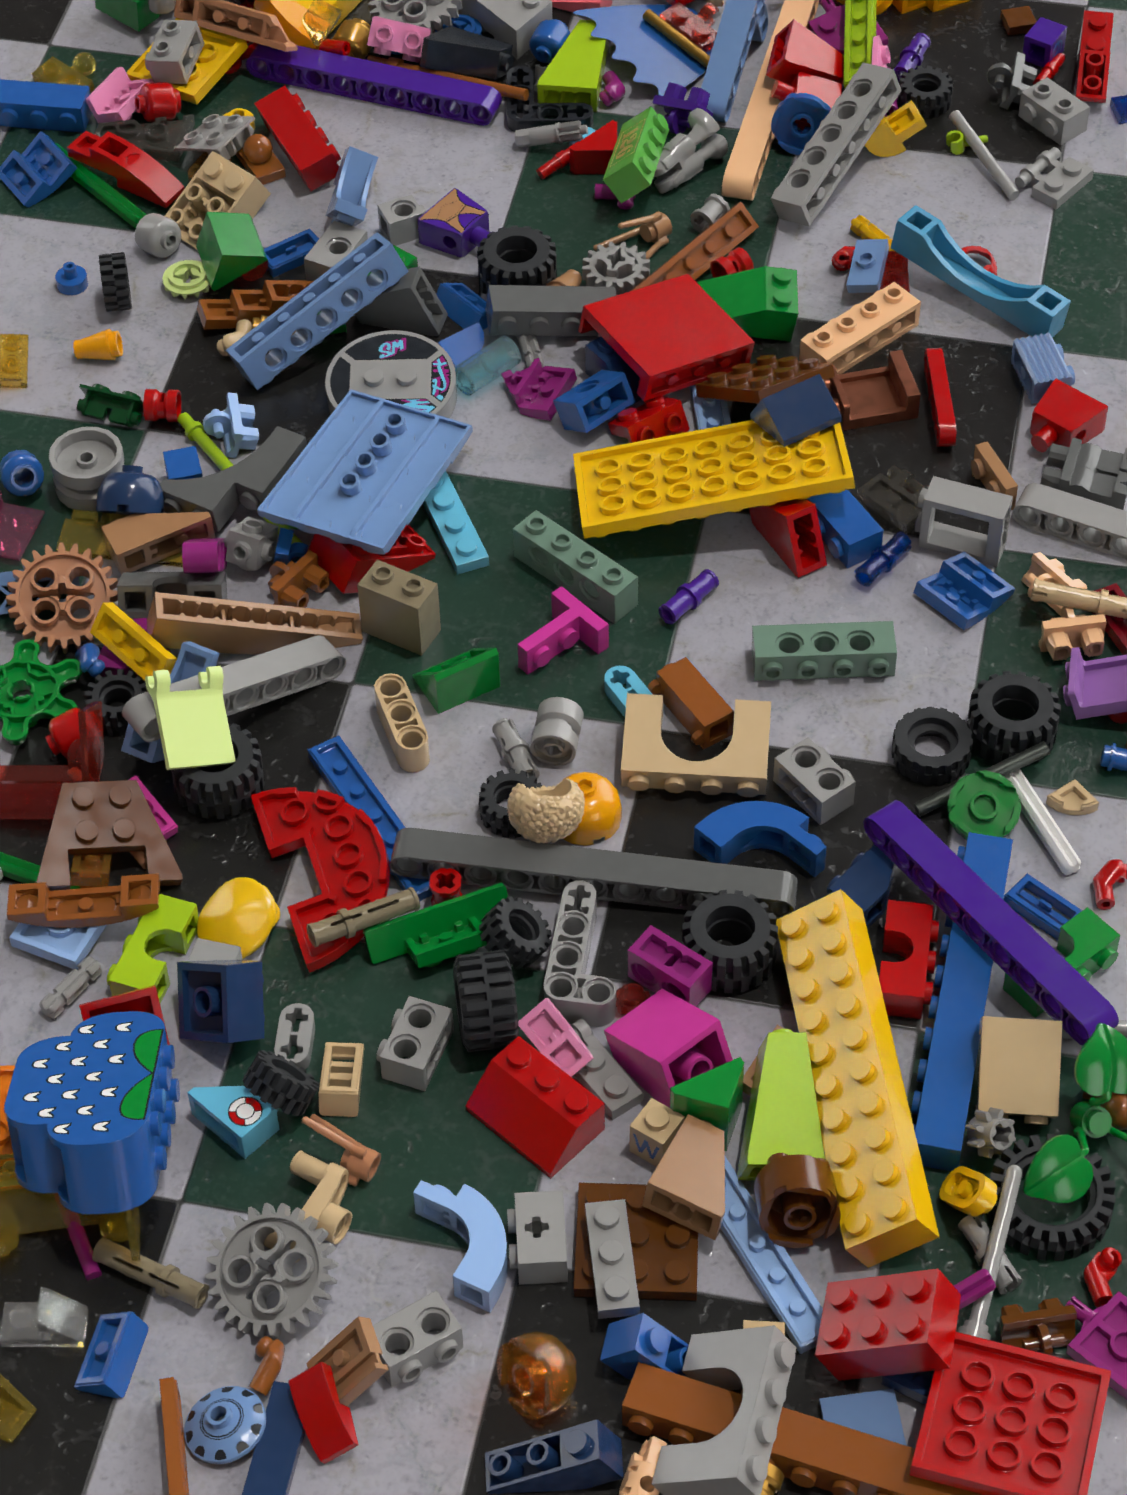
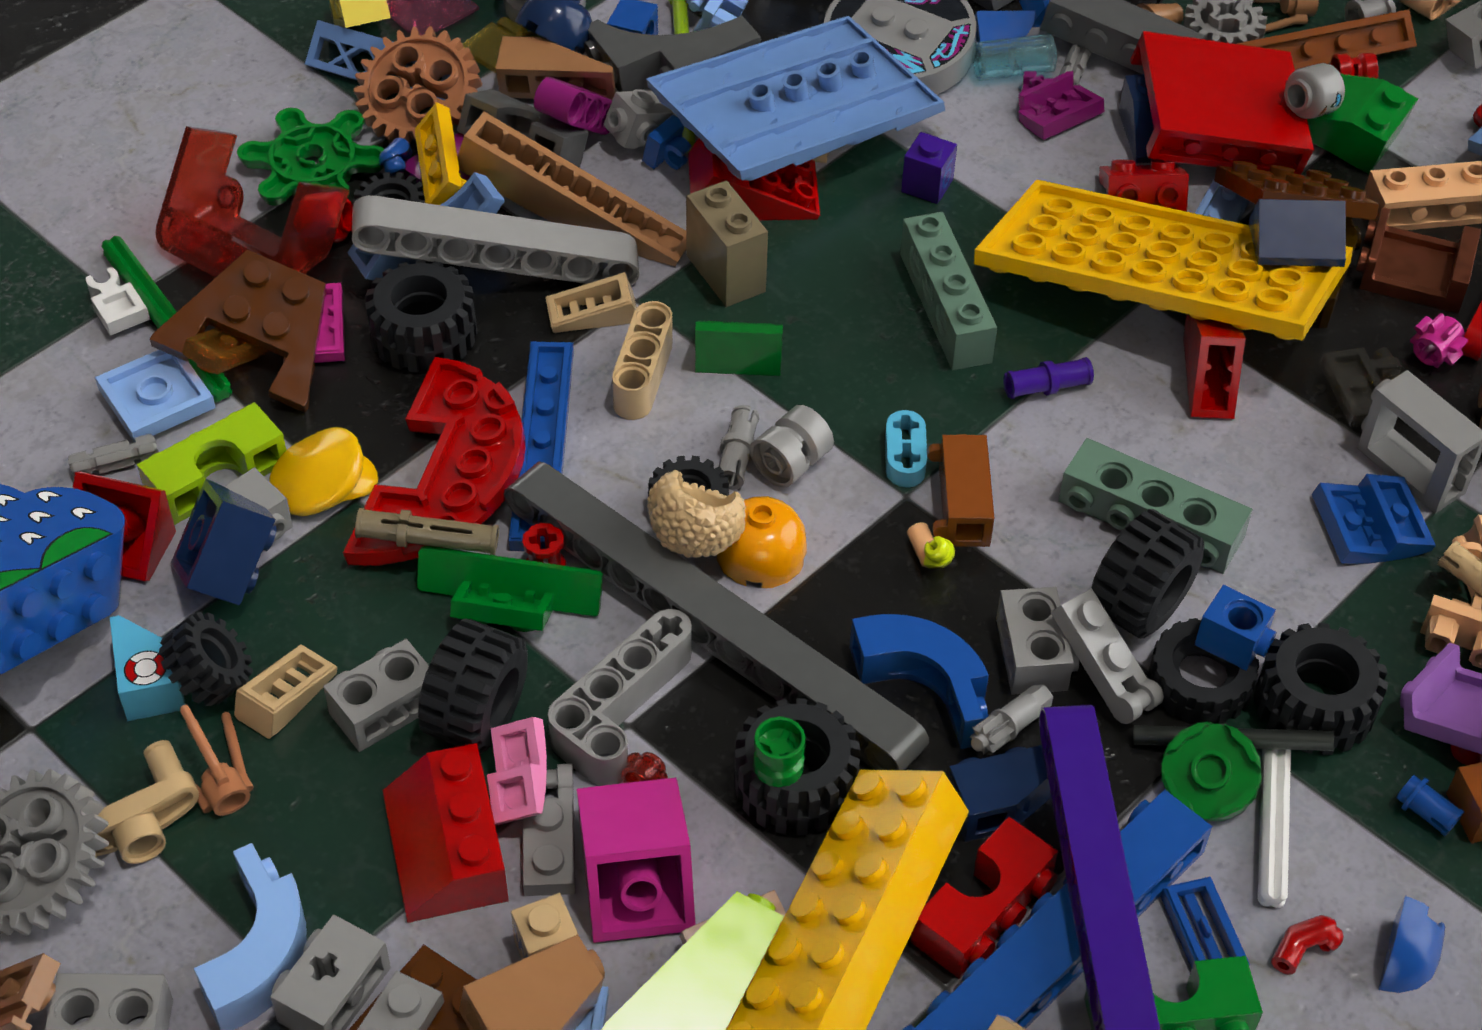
camera: 30 degrees right, 0 degrees up
dark orange slope [7,873,160,928] -> none
yellowish green flag [145,666,236,770] -> none
dark orange hips [268,550,330,608] -> none
light grey beam [274,1003,315,1069] -> none
medium azure plate [422,471,489,575] -> none
black tyre [479,896,552,970] -> none
dark pink bracket [518,586,609,675] -> none
blue brick [553,370,636,433] -> none
tan arch [621,693,771,797] -> none
magenta brick [628,925,713,1007] -> none
green slope [670,1057,744,1151] -> none
blue brick [807,490,884,569] -> none
clear blue pin [854,532,912,587] -> none
tan tile [1046,779,1099,815] -> none
none -> tan slope [545,272,637,333]
none -> green wheel [753,716,806,787]
none -> dark purple brick [901,132,957,204]
none -> arm [907,522,955,568]
none -> light grey piece [970,685,1053,755]
none -> light grey plate [1050,588,1164,724]
none -> black tyre [1091,509,1204,639]
none -> blue brick [1195,584,1277,671]
none -> light grey head [1284,63,1345,119]
none -> dark pink gear [1410,313,1468,368]

